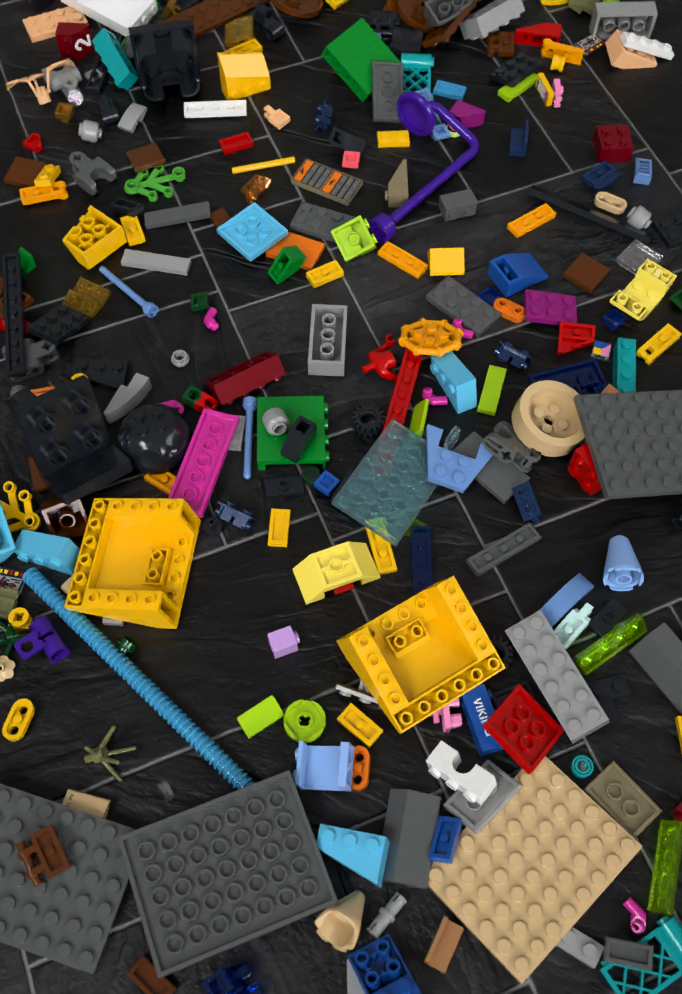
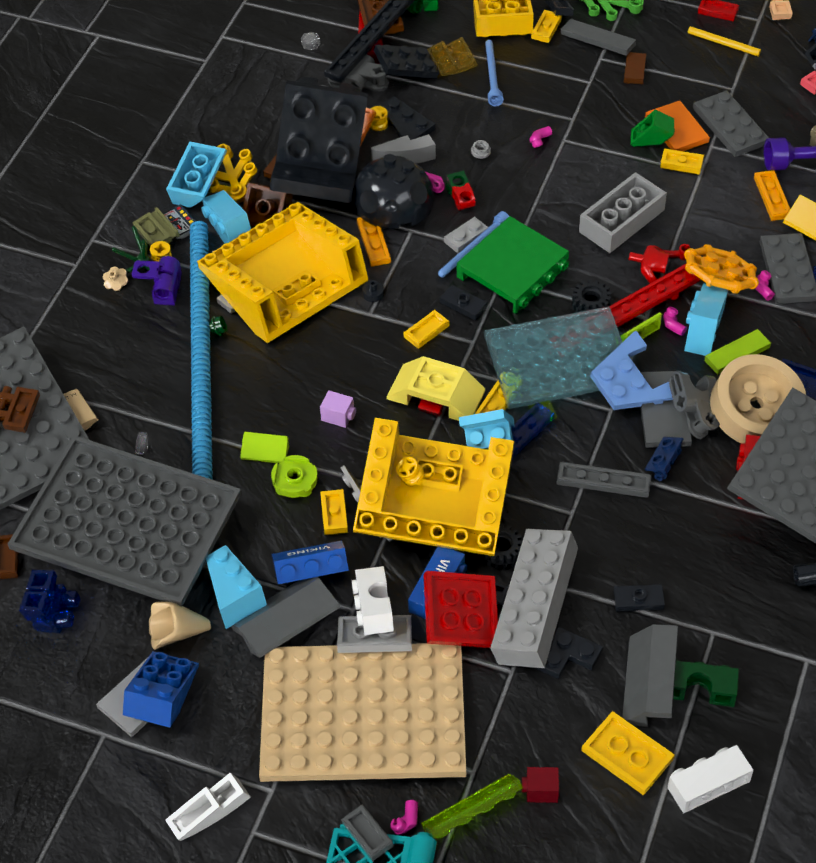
camera: 45 degrees right, 10 degrees down
yellow plate [2,698,35,742] -> none
olive plant [84,725,137,782] -> none
light grey tile [121,249,191,276] -> none
dark pink plate [168,408,240,518] -> none
dark green plate [191,291,210,312] -> none
dark red slope [204,351,286,406] -> none
dark blue hinge [215,500,257,531] -> none
medium azure plate [217,202,288,262] -> none
clear orange plate [241,174,270,203] -> none
light grey head [262,407,289,435] -> none
black slope [280,415,317,463] -> none
tile [291,158,363,206] -> none
light blue panel [293,741,355,791] -> none
clear green tile [302,466,320,486] -> none
blue plate [314,470,340,497] -> none
lime plate [331,215,378,262] -> none
orange plate [351,746,371,791] -> none
light grey pin [366,892,407,939] -> none
medium nougat panel [423,915,464,974] -> none
blue plate [428,816,462,864] -> none
bright pink hips [429,698,462,733] -> none
clear light blue tile [443,426,461,450] -> none
dark blue hinge [494,341,532,370] -> none
medium blue slope [540,573,594,628] -> none
light aqua hinge [554,603,594,650] -> none
light grey plate [556,927,604,969] -> none
teal tile [570,755,594,779] -> none
clear neon green plate [574,613,648,676] -> none
dark tan tile [583,760,662,839] -> none
light blue cone [603,535,644,592] -> none
none -> blue brick [272,540,349,584]
none -> yellow wheel [396,456,424,486]
none -> medium azure bracket [459,409,514,450]

